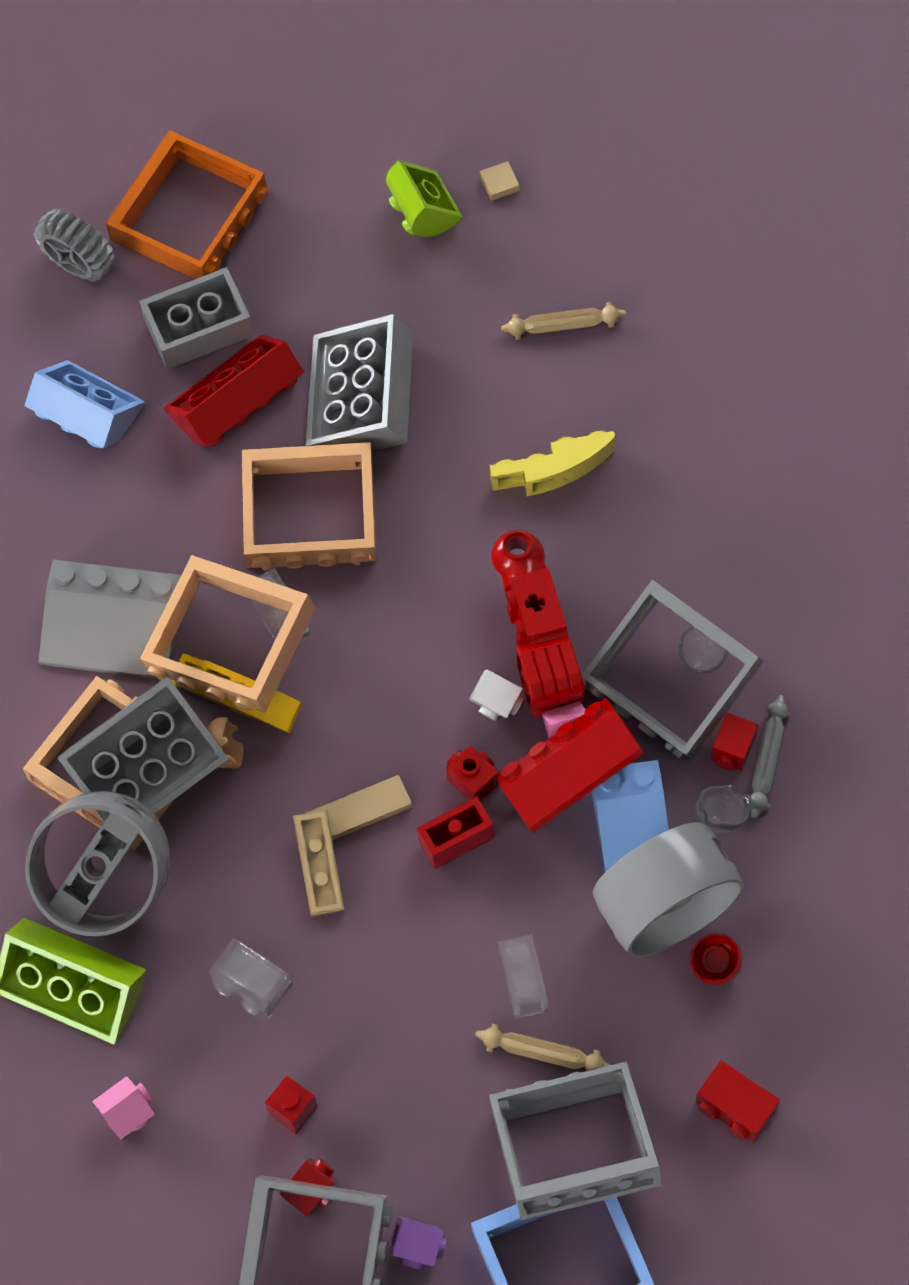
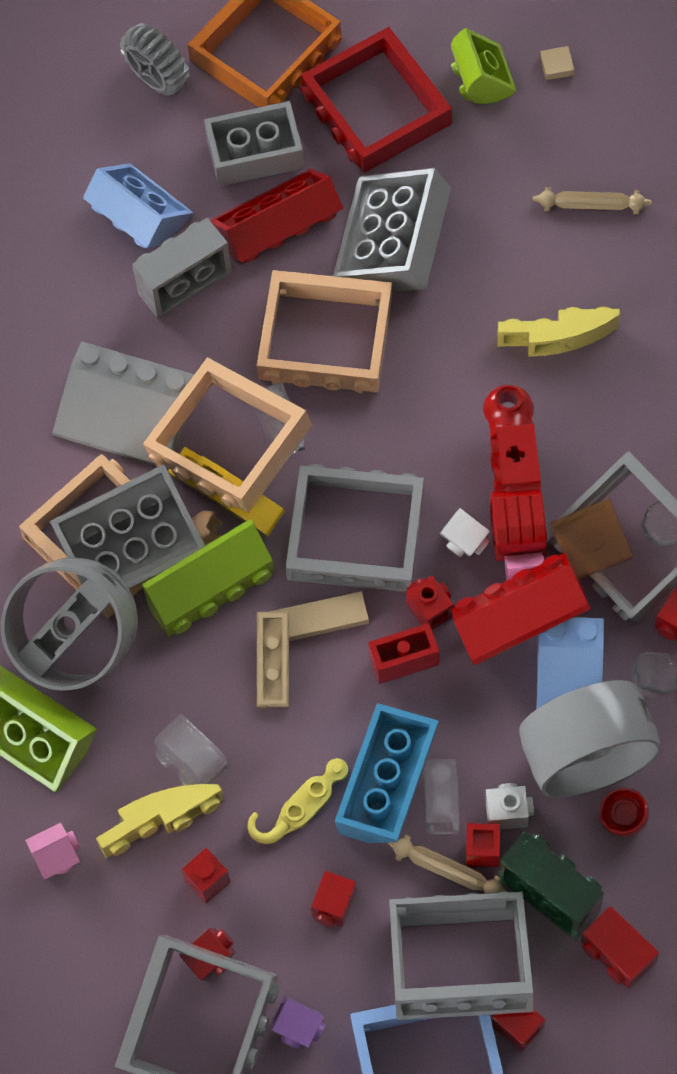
camera: 10 degrees right, 0 degrees up
none -> light yellow slope [96,784,224,858]
none -> light grey brick [132,217,232,319]
none -> lime slope [142,519,274,637]
none -> light yellow piece [247,758,349,845]
none -> light grey window [285,464,424,592]
none -> red window [299,26,452,174]
none -> red brick [311,871,357,927]
none -> dark azure slope [334,703,439,843]
none -> red brick [466,823,500,868]
none -> white brick [485,783,534,830]
none -> red brick [492,1009,545,1052]
none -> clear green brick [499,830,604,941]
none -> clear orange tile [551,498,633,579]

